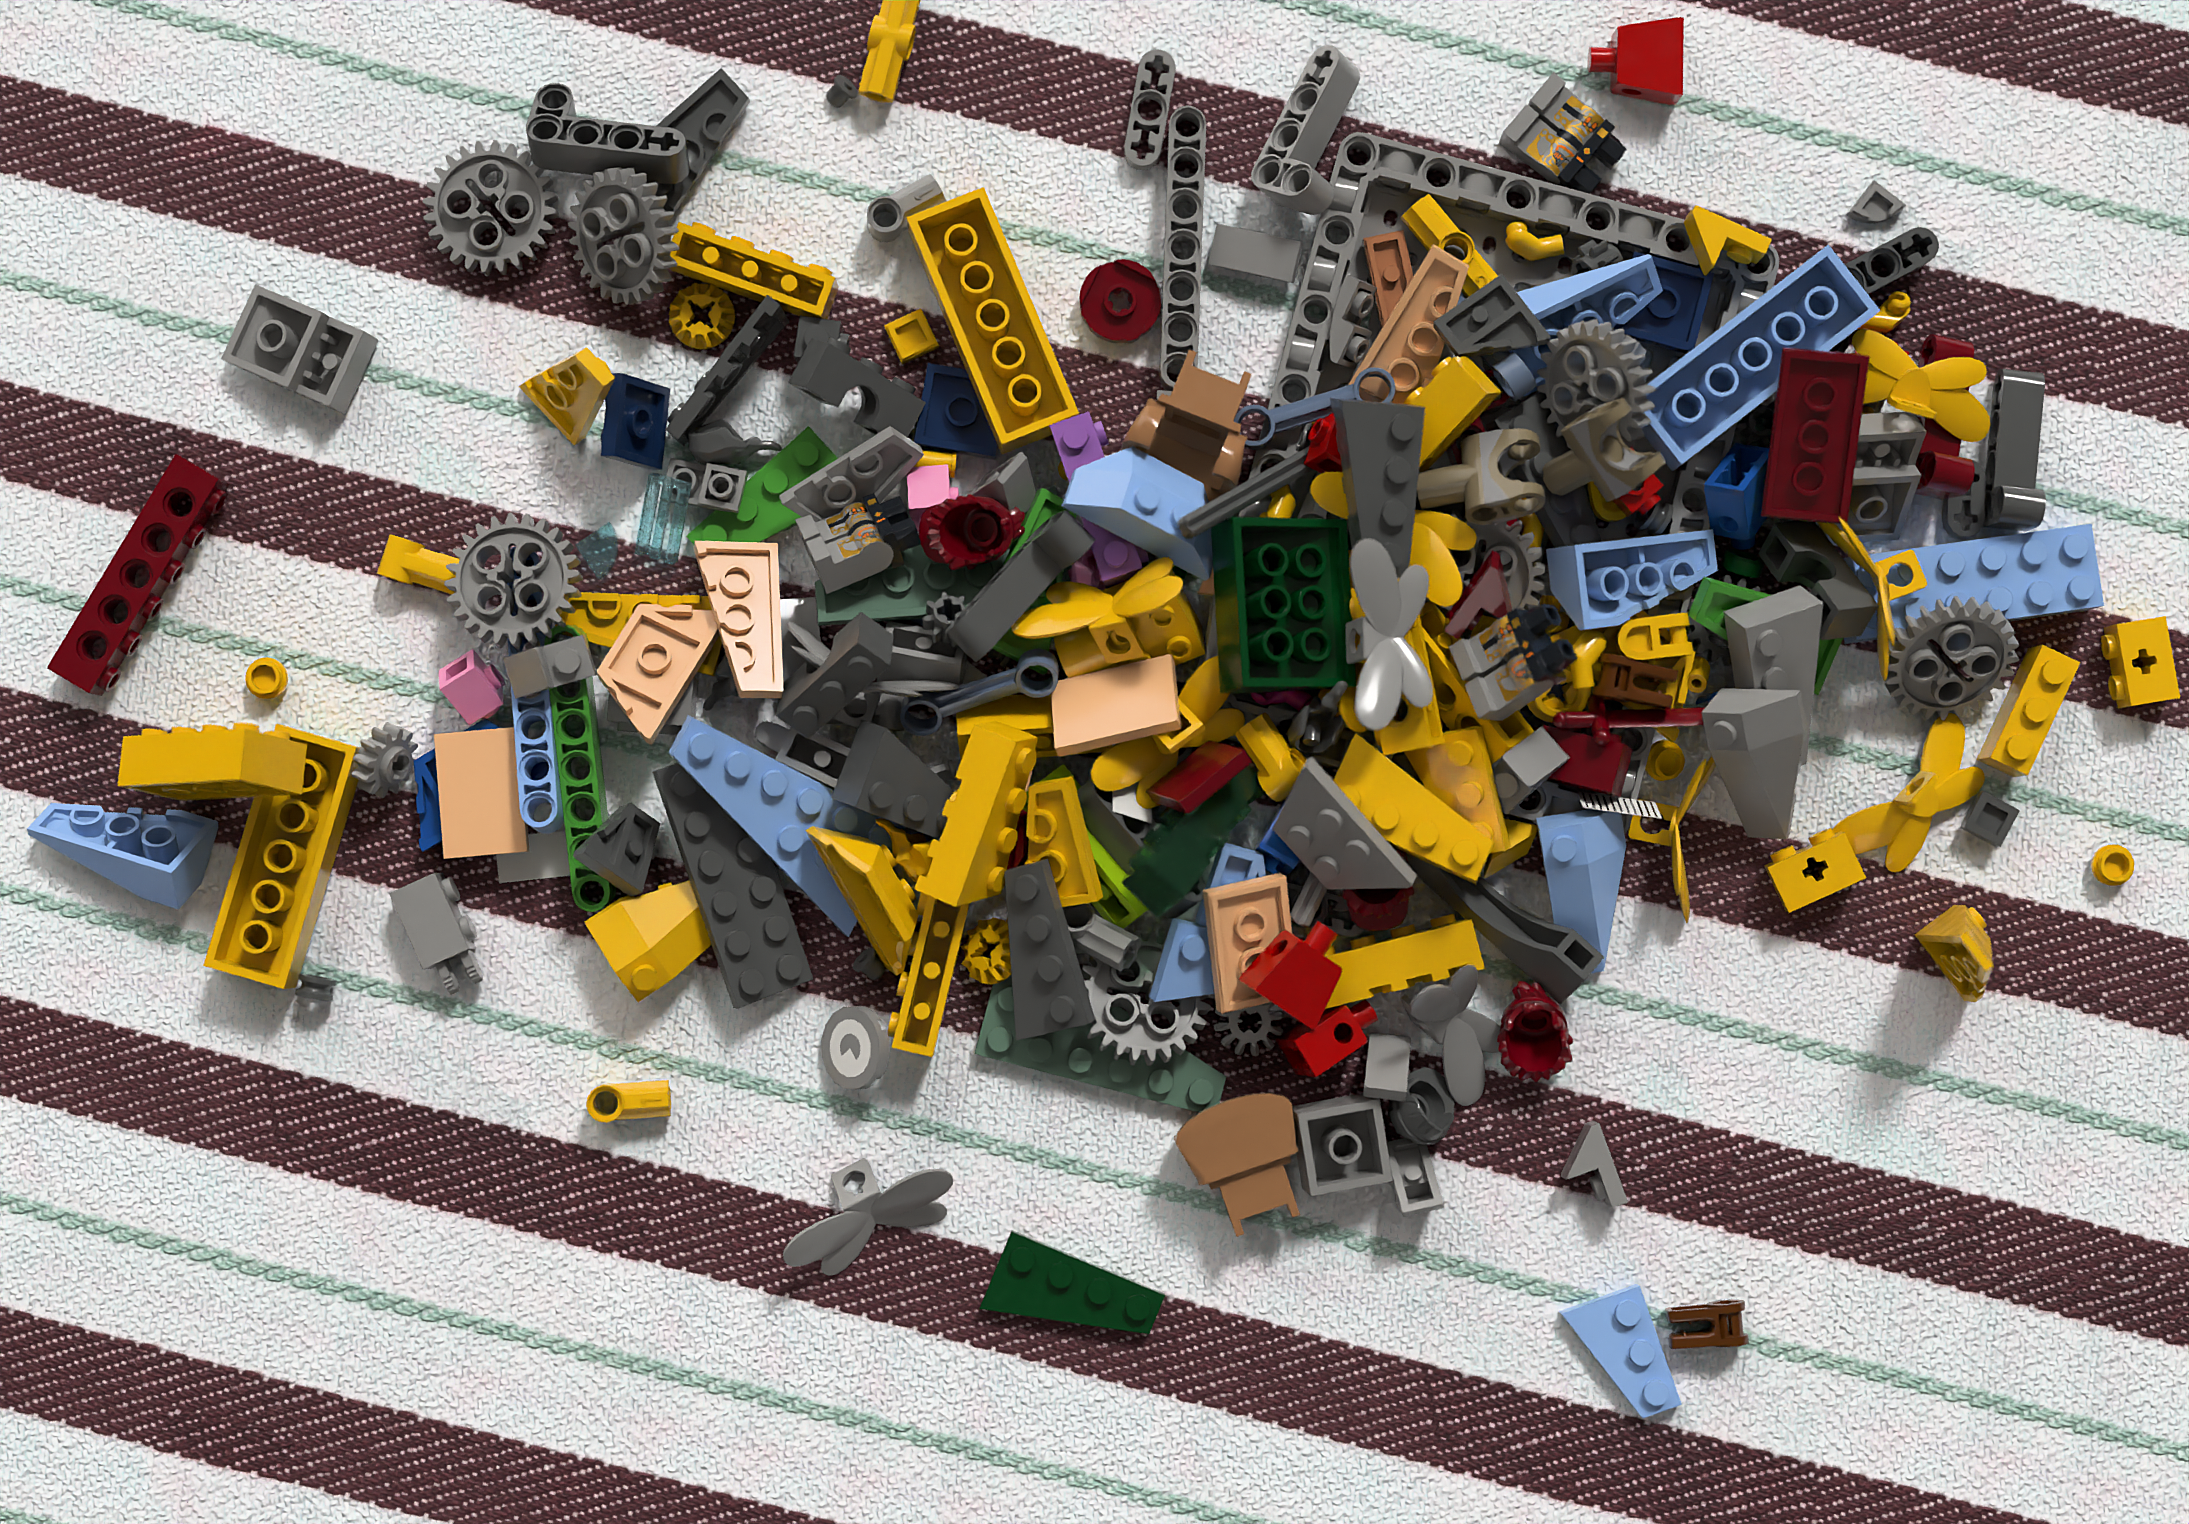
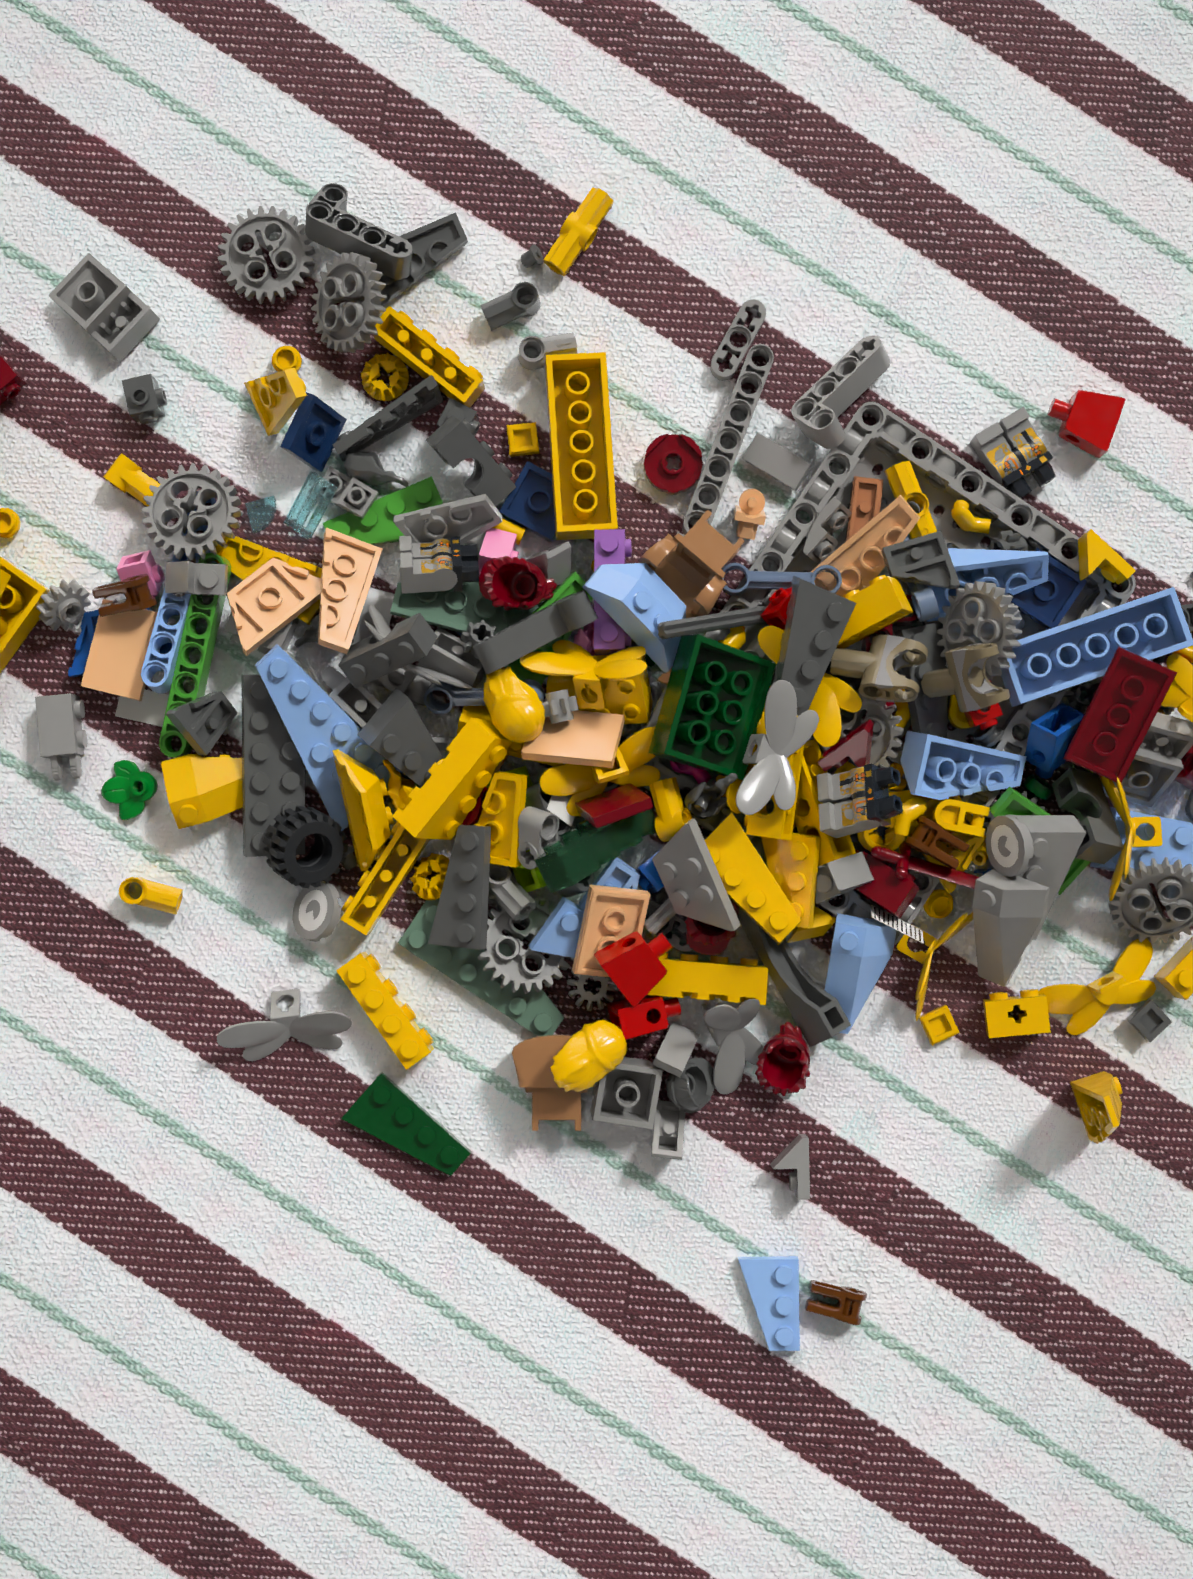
camera: 20 degrees right, 0 degrees up
none -> reddish brown piece [92,574,157,617]
none -> green plate [101,760,158,820]
none -> dark grey brick [122,374,167,424]
none -> black tyre [263,806,348,889]
none -> yellow plate [272,346,302,372]
none -> yellow brick [336,951,434,1070]
none -> dark grey piece [480,282,541,331]
none -> yellow hair [483,666,545,743]
none -> light grey piece [517,806,559,869]
none -> light grey gear [542,689,579,724]
none -> yellow hair [550,1020,627,1092]
none -> light nougat hips [733,489,766,540]
none -> yellow tile [919,1005,960,1045]
none -> light grey tile [985,815,1034,877]

